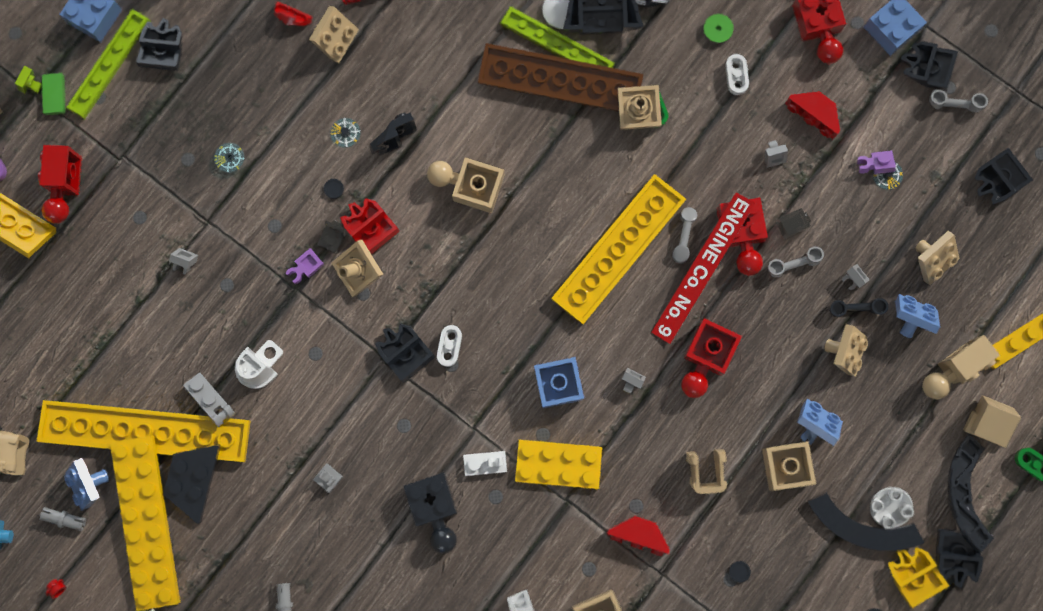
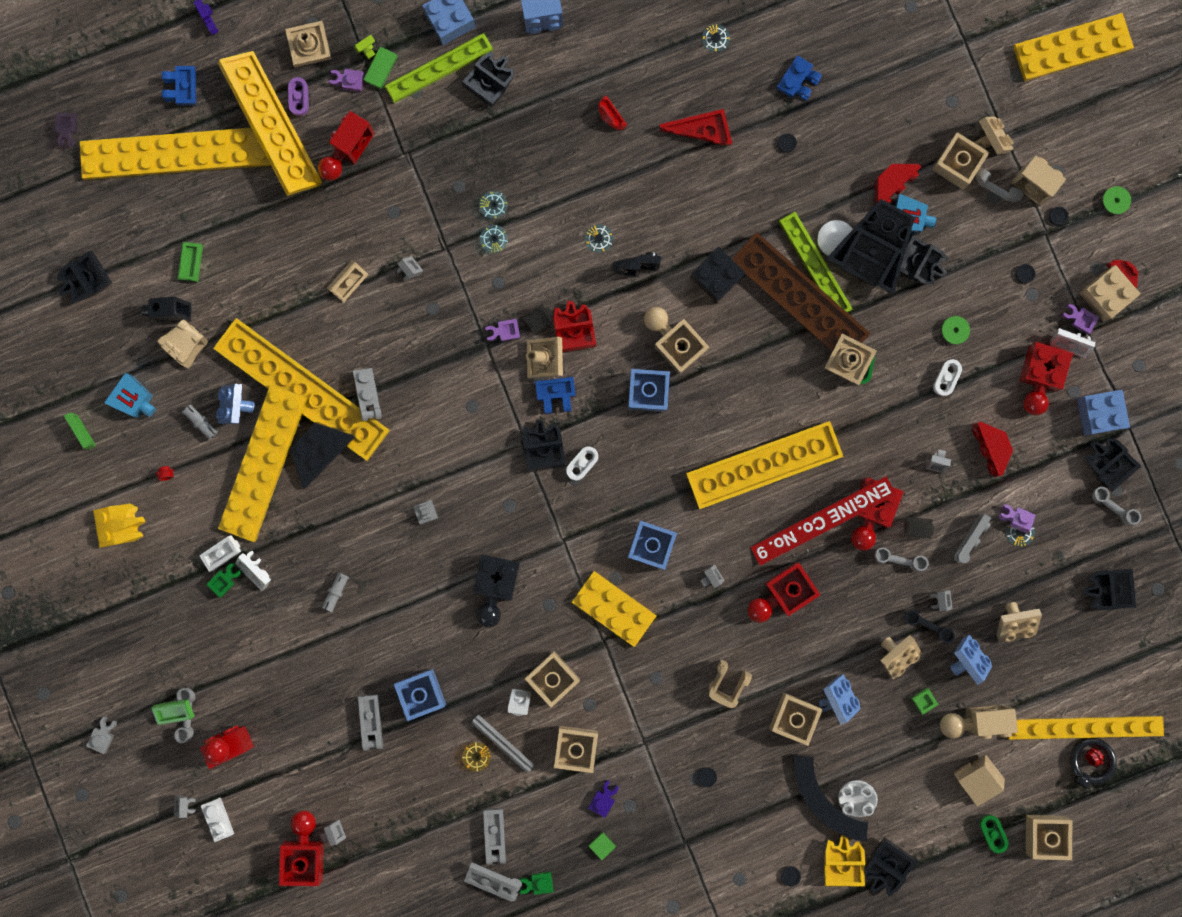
camera: 25 degrees right, 5 degrees up
white container [235,340,283,389] -> none
tan plate [309,6,359,63] -> none
black piece [324,179,344,199] -> none
white plate [463,451,507,476] -> none
red slope [607,516,670,557] -> none
light grey bar [672,207,697,264] -> none
black tile [948,434,994,554] -> none
none -> tan slope [327,260,369,303]
none -> medium lavender plate [329,69,364,92]
none -> clear light blue piece [480,225,508,253]
none -> tan brick [525,651,580,708]
none -> blue plate [535,377,576,414]
none -> medium blue brick [628,369,670,412]
none -> black brick [690,246,746,304]
none -> bright green tile [911,688,939,715]
none -> light grey plate [954,514,991,563]

